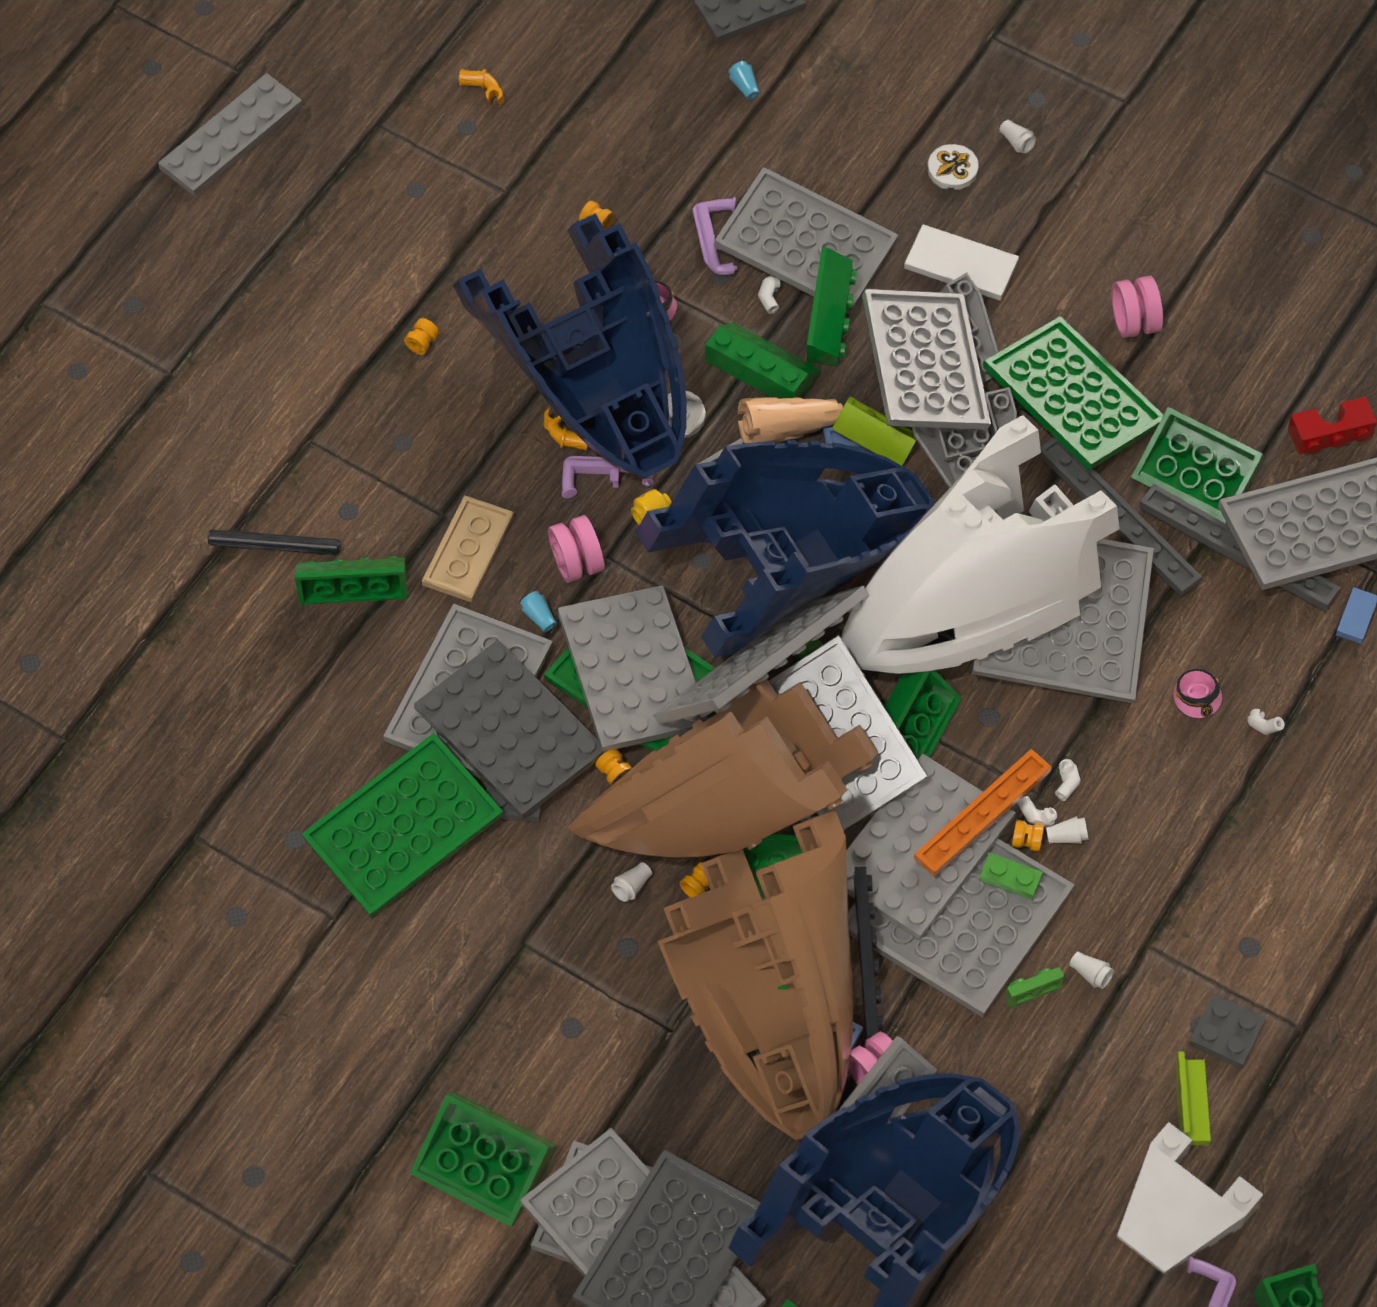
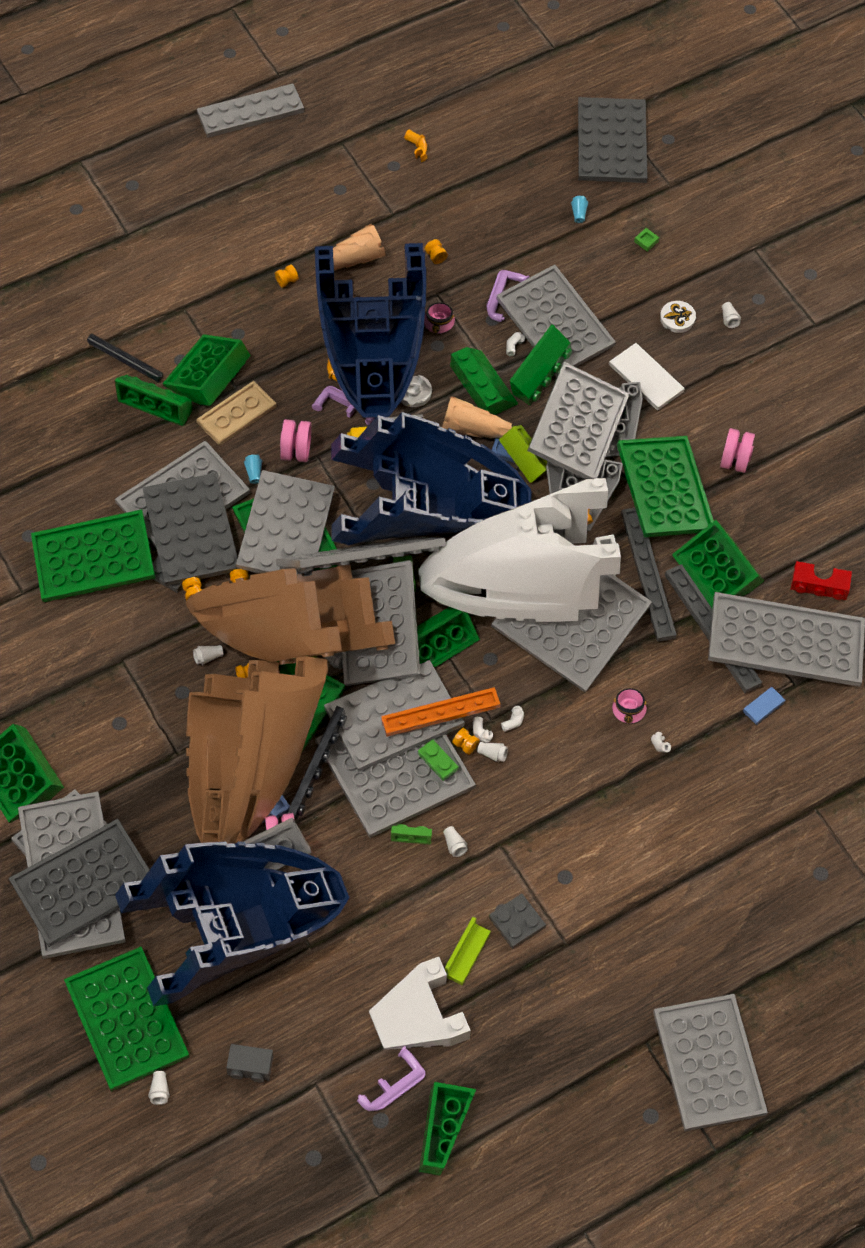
camera: 25 degrees right, 0 degrees up
none -> green slope [162,334,251,406]
none -> light orange wheel [182,577,202,601]
none -> light nougat cone [333,224,386,271]
none -> bright green plate [634,228,659,252]

